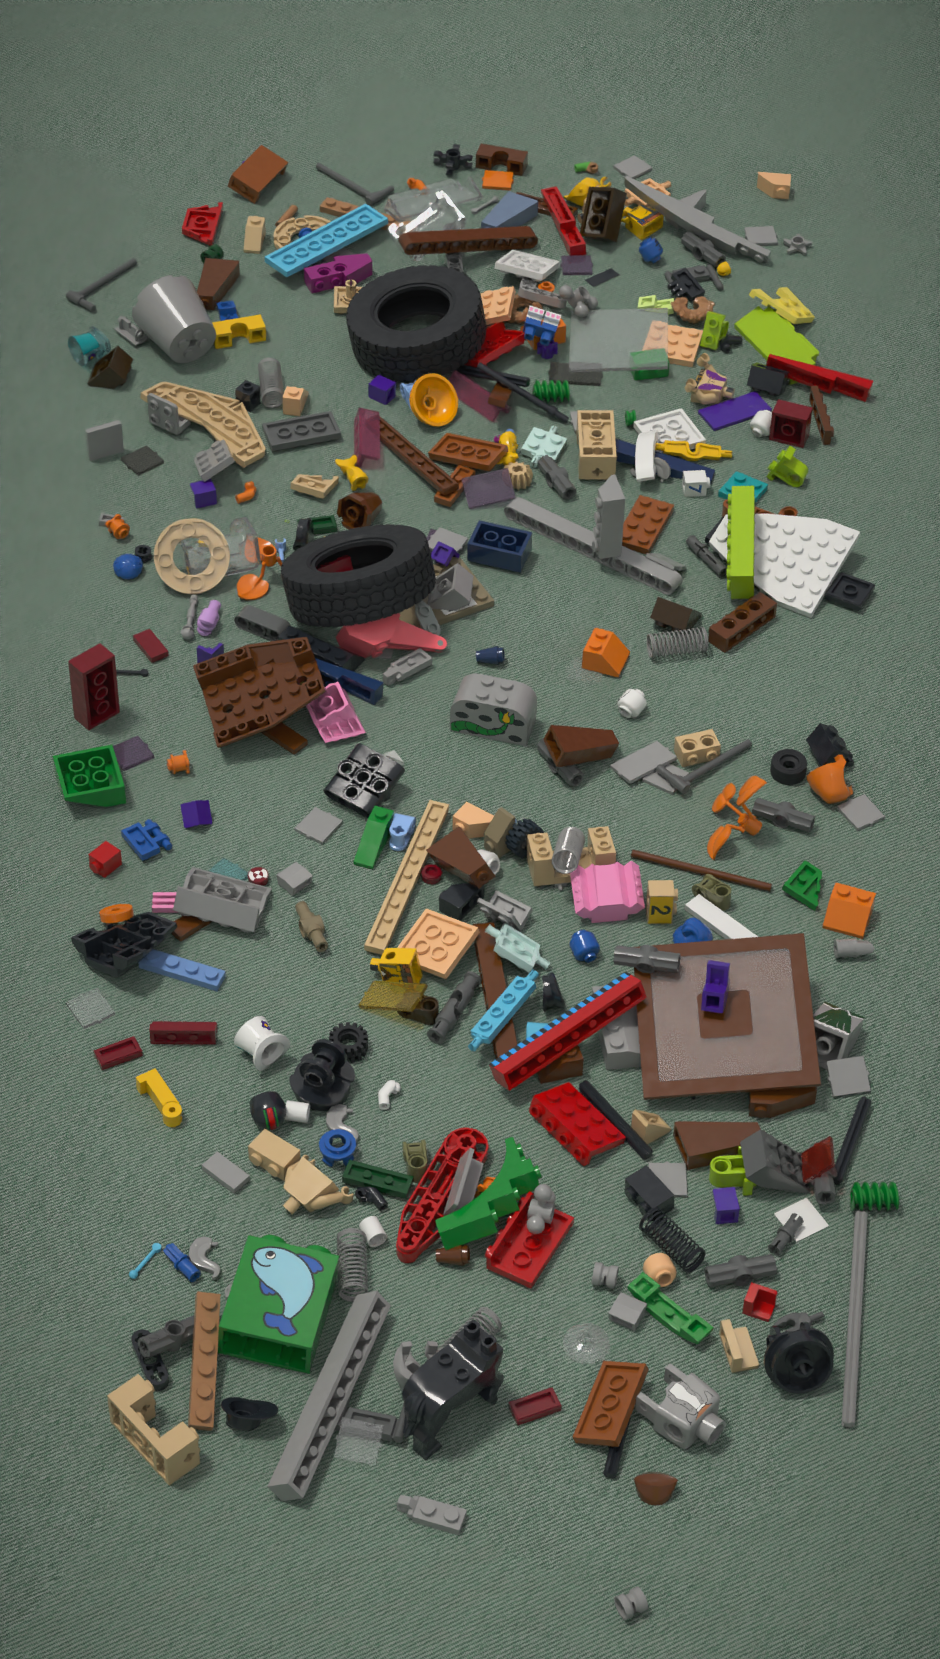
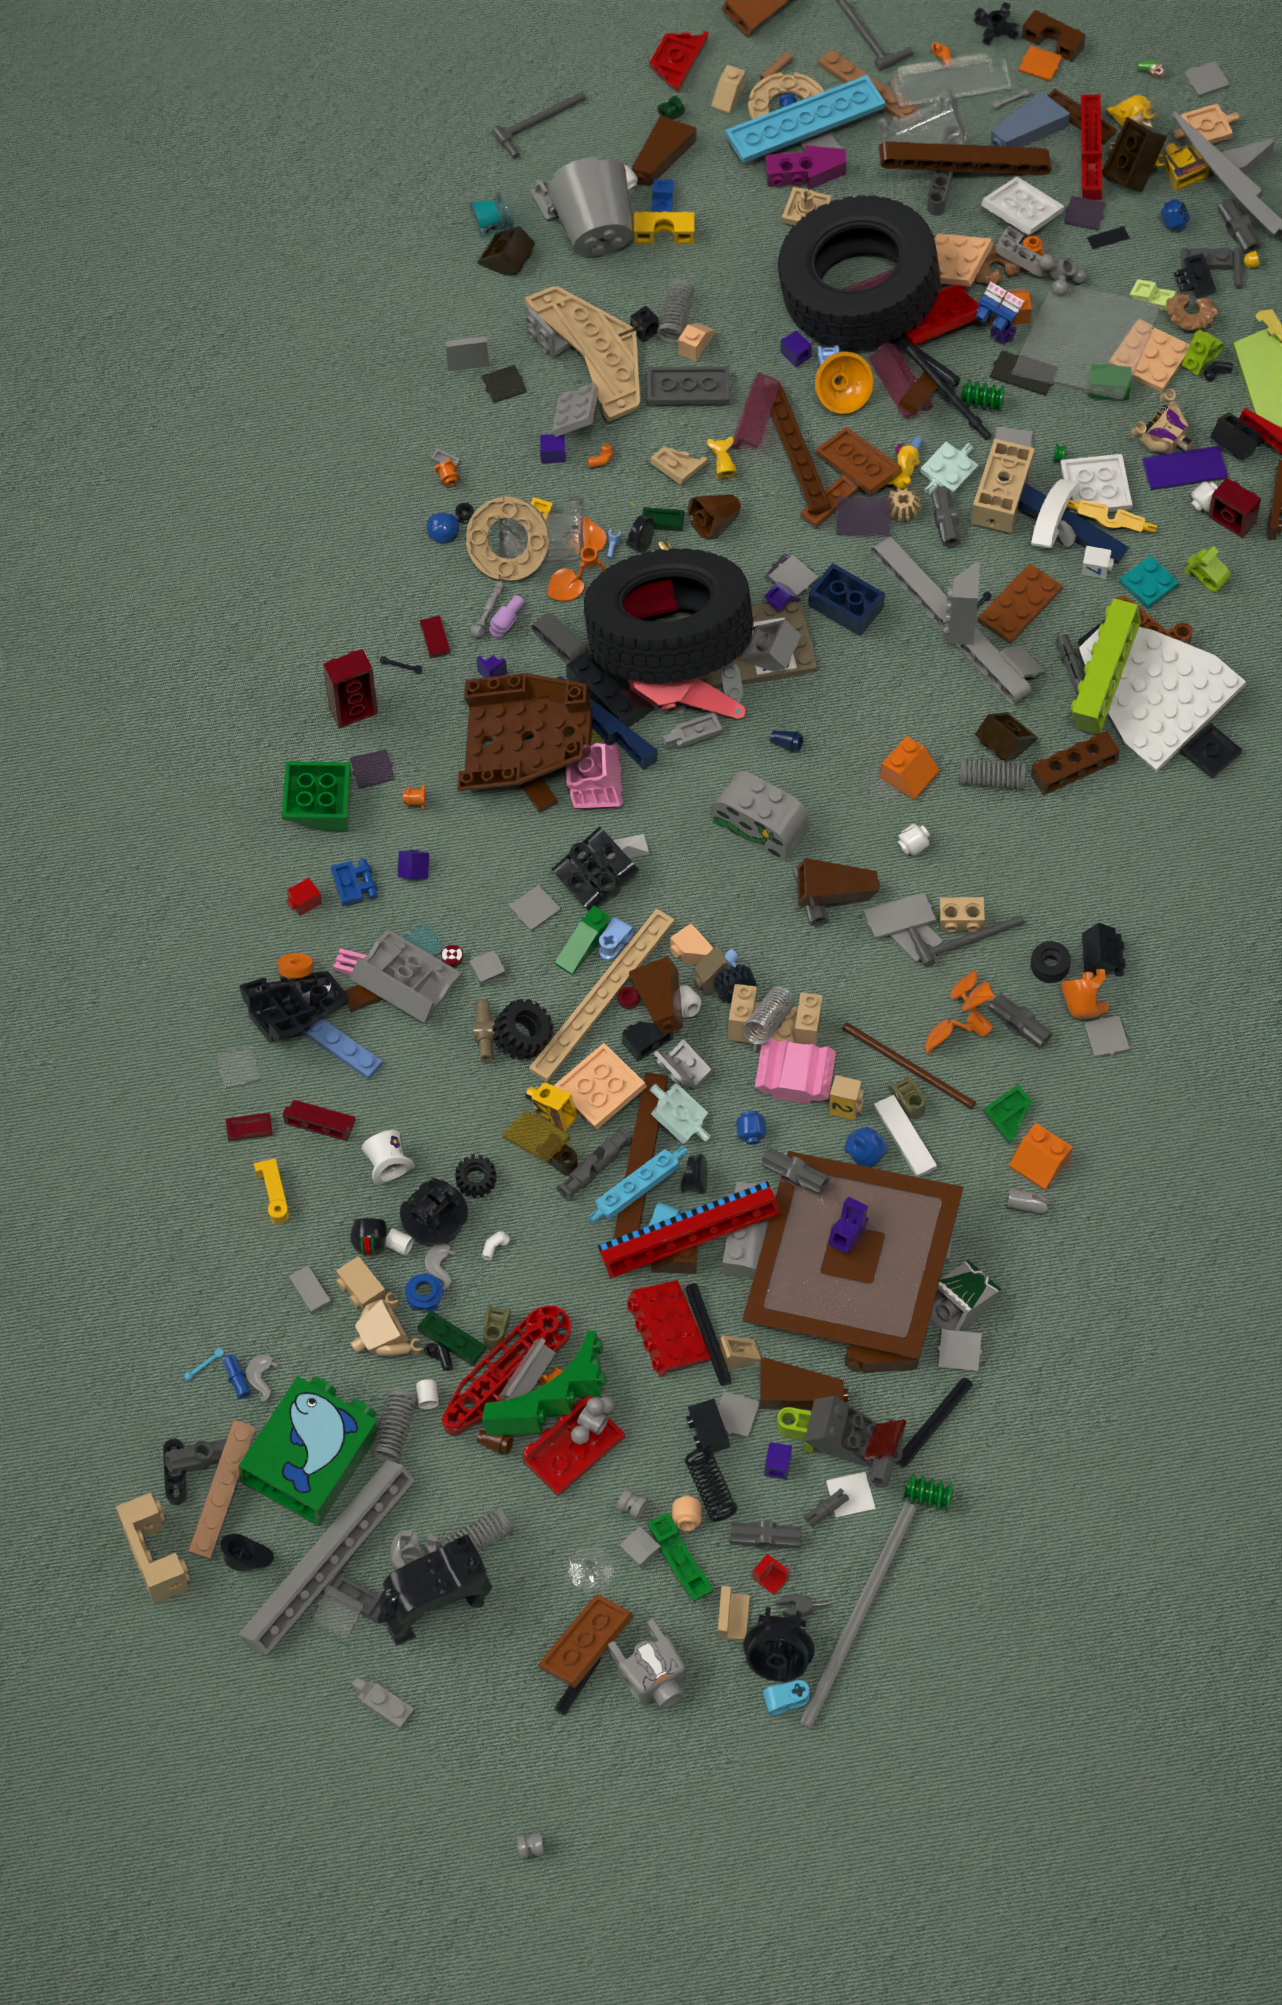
camera: 20 degrees right, 15 degrees up
dark red tile [508,1387,562,1426] -> none
reddish brown piece [634,1472,678,1506] -> none
none -> black tyre [492,999,553,1060]
none -> medium azure piece [763,1680,810,1715]

